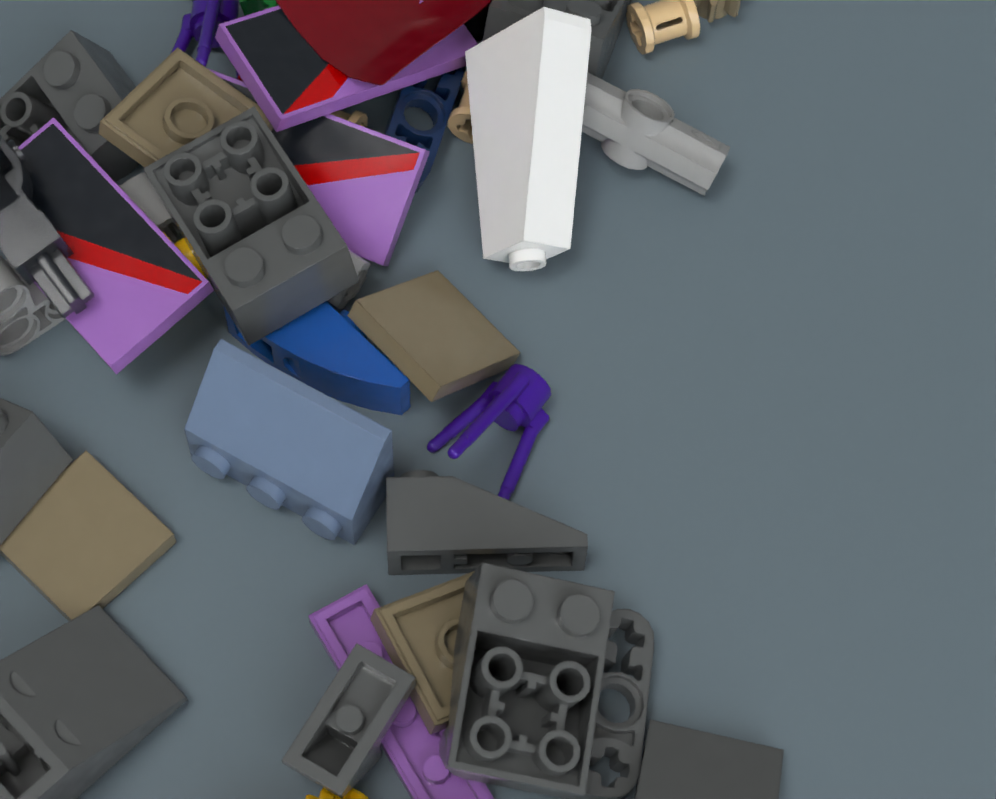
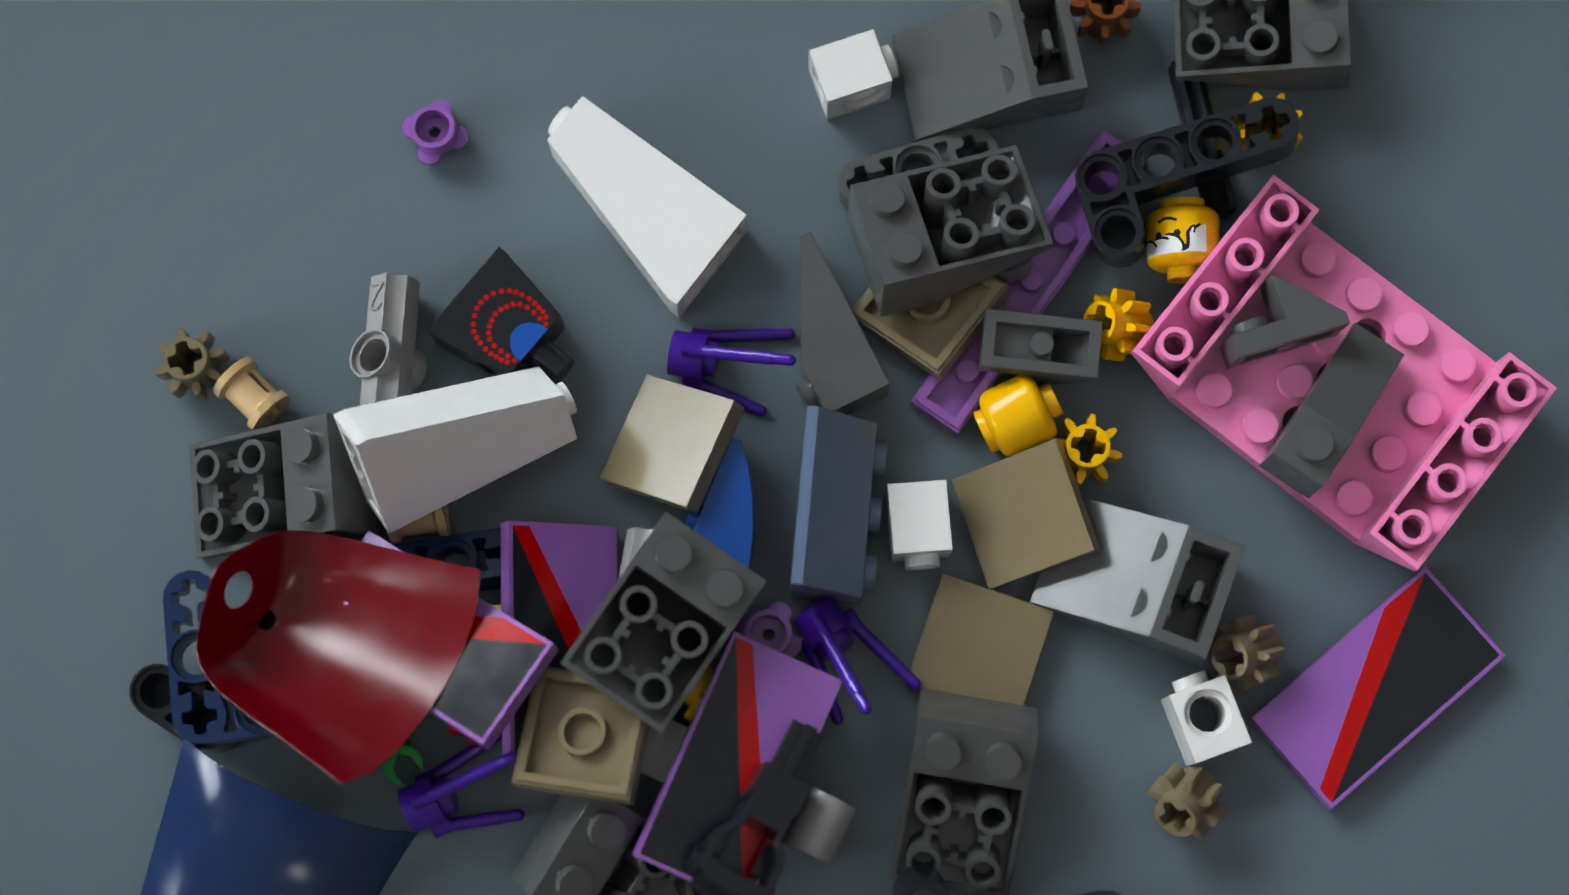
camera: 110 degrees left, 15 degrees up
none -> medium lavender plate [402,100,469,166]
none -> black torso [427,247,575,384]
none -> white slope [547,96,748,318]
none -> medium lavender plate [736,602,802,658]
none -> dark purple plant [795,598,921,725]
none -> white brick [809,29,898,120]
none -> white brick [885,480,953,570]
none -> dark tan tile [952,439,1101,589]
none -> yellow head [973,375,1064,458]
none -> yellow gear [1051,413,1123,487]

